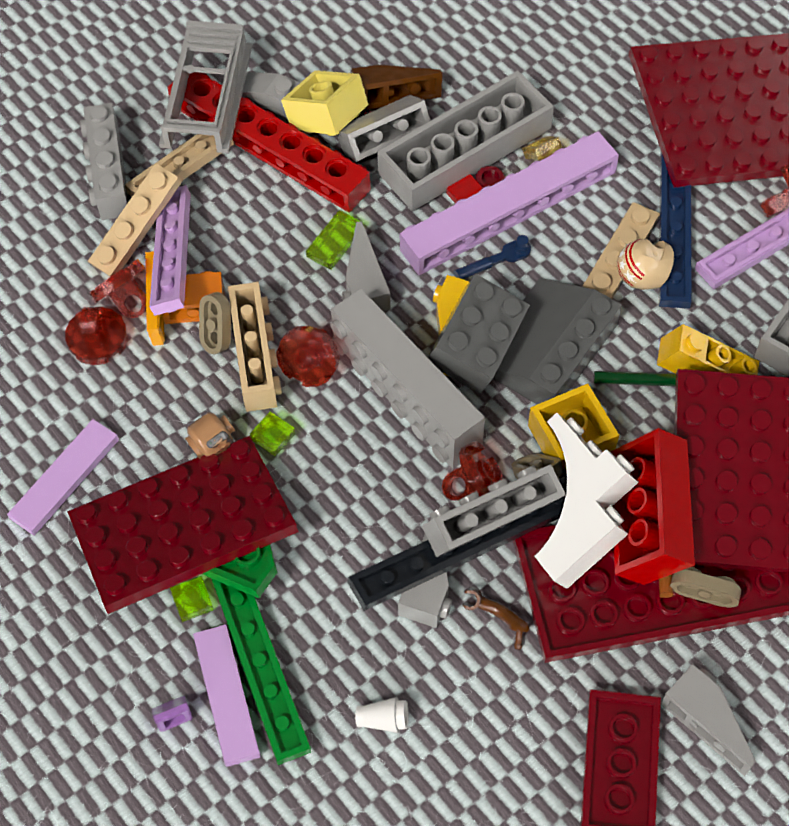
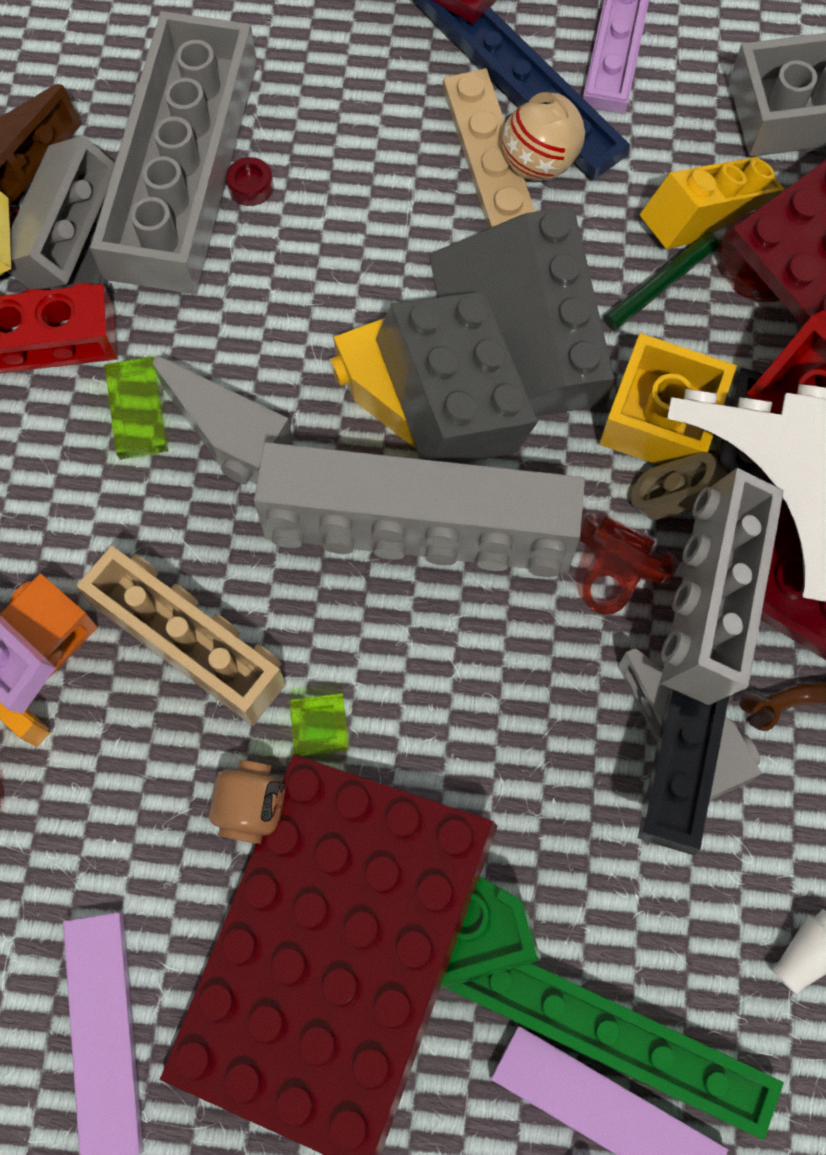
camera: 45 degrees left, 10 degrees up
clear neon green plate [170,576,214,622] -> none
dark tan plate [199,292,231,355] -> none
clear red tile [276,325,340,387] -> none
lavender brick [400,131,619,275] -> none
red tile [446,174,483,203] -> none
dark blue piece [453,235,531,279] -> none
clear yellow plate [522,136,563,161] -> none

